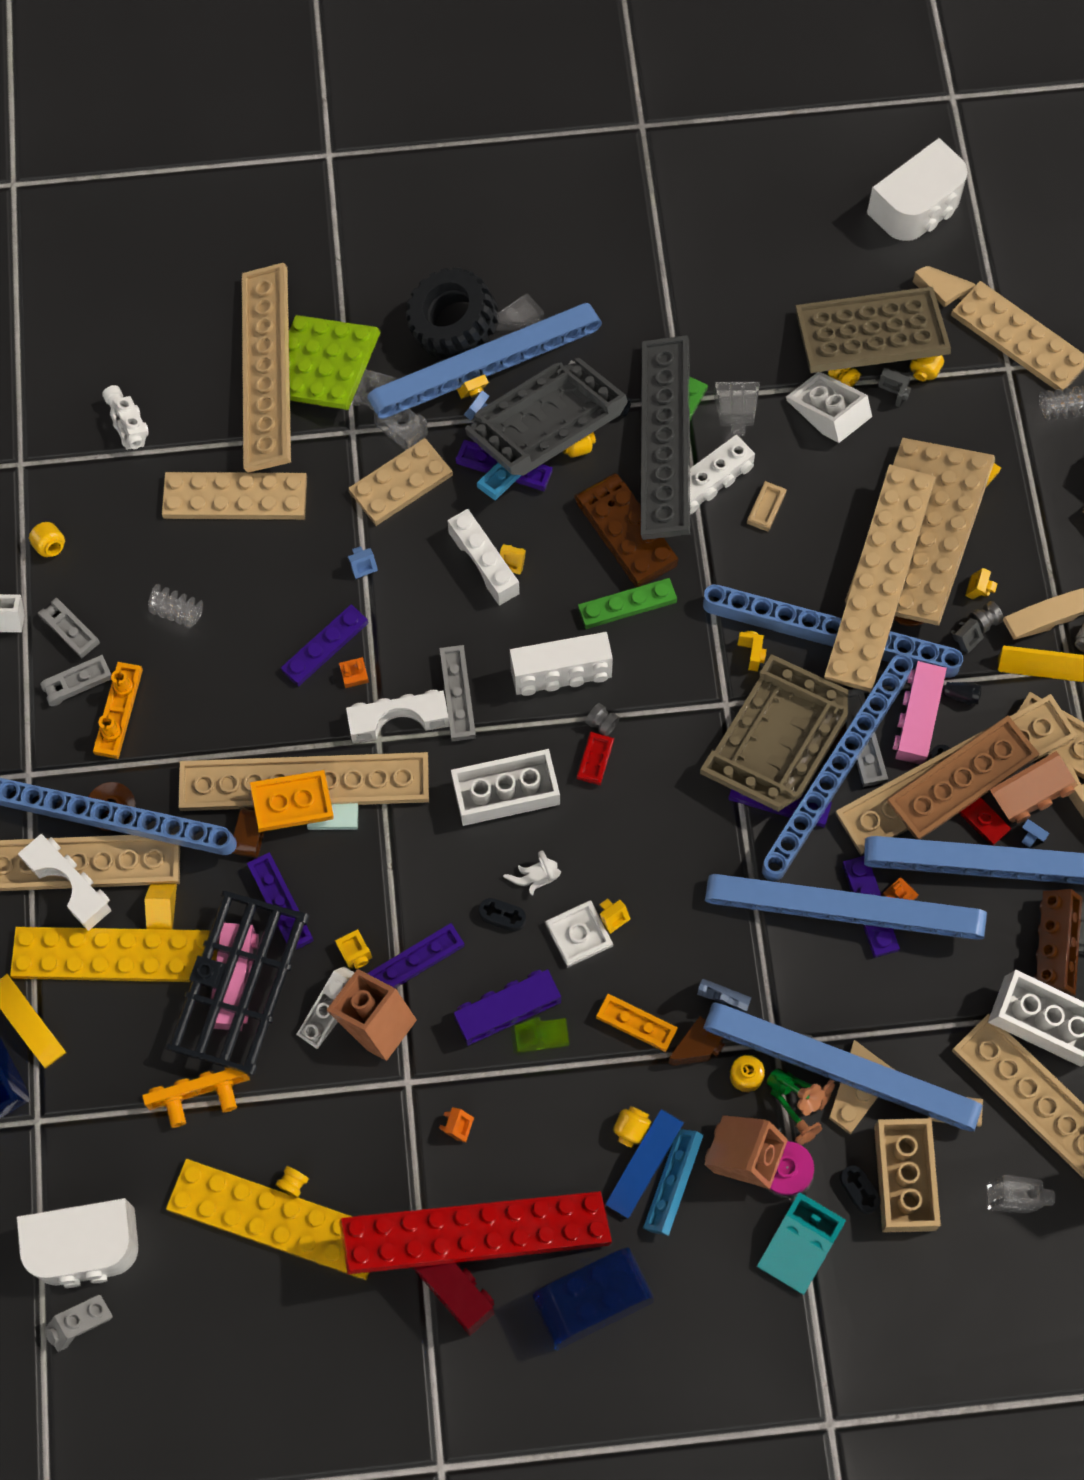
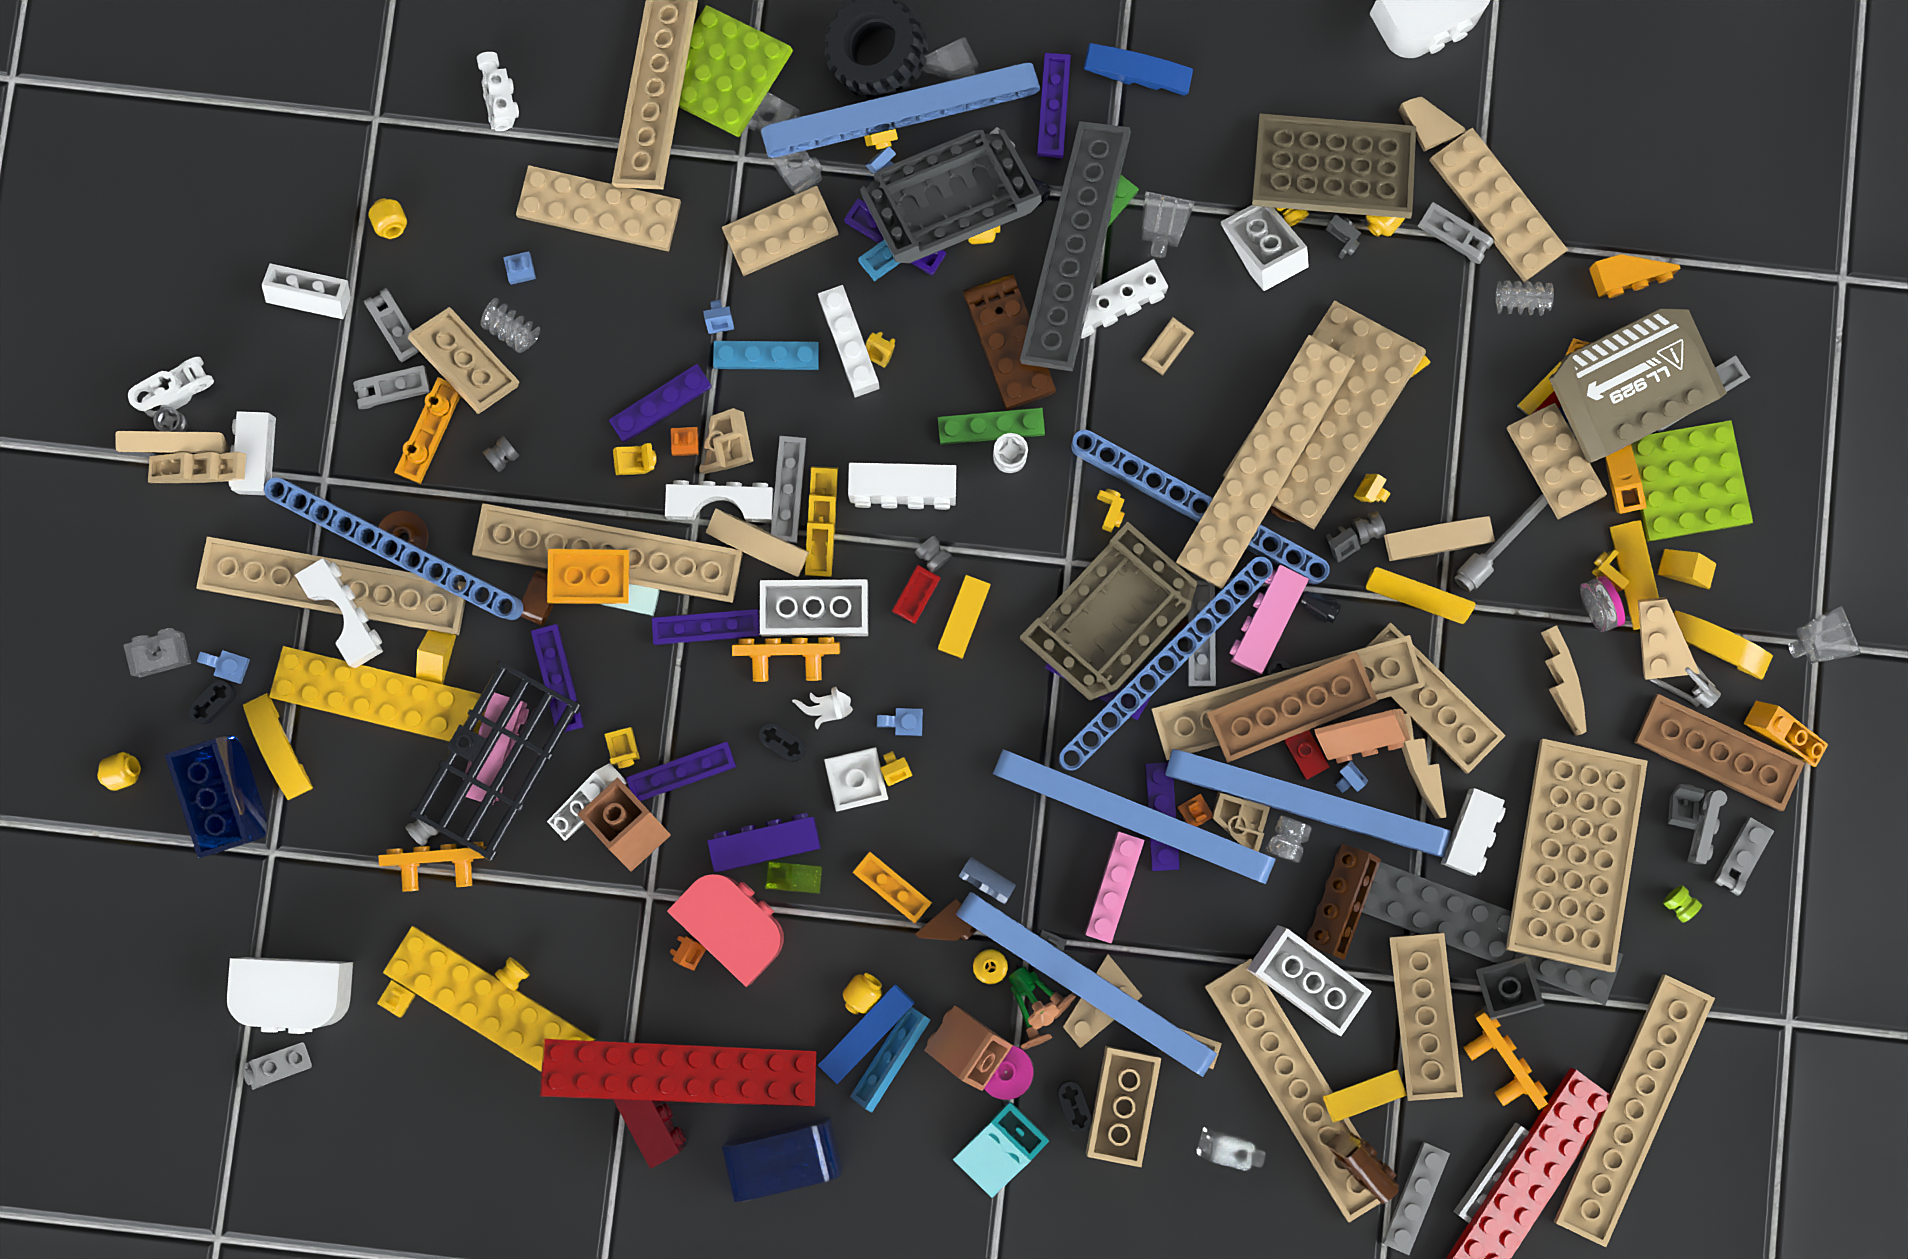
camera: 10 degrees right, 15 degrees up
none -> yellow tile [377,980,416,1017]
none -> light grey wheel [405,815,440,846]
none -> tan plate [408,307,519,414]
none -> flat silver wheel [482,436,520,472]
none -> medium blue tile [503,251,536,285]
none -> yellow bracket [613,443,656,475]
none -> dark purple plate [652,609,761,645]
none -> coral brick [667,874,784,987]
none -> tan slope [699,408,753,474]
none -> tan slope [706,508,809,577]
none -> dark azure plate [713,341,819,370]
none -> light orange plate [732,637,840,682]
none -> yellow slope [805,466,838,577]
none -> medium blue plate [877,708,923,736]
none -> yellow tile [938,575,991,659]
none -> white wheel [993,433,1028,473]
none -> dark purple plate [1037,53,1071,158]
none -> blue slope [1084,43,1193,96]
none -> bright pink brick [1084,832,1144,943]
none -> tan slope [1212,792,1270,852]
none -> clear wheel [1266,815,1312,863]
none -> light grey plate [1418,202,1494,264]

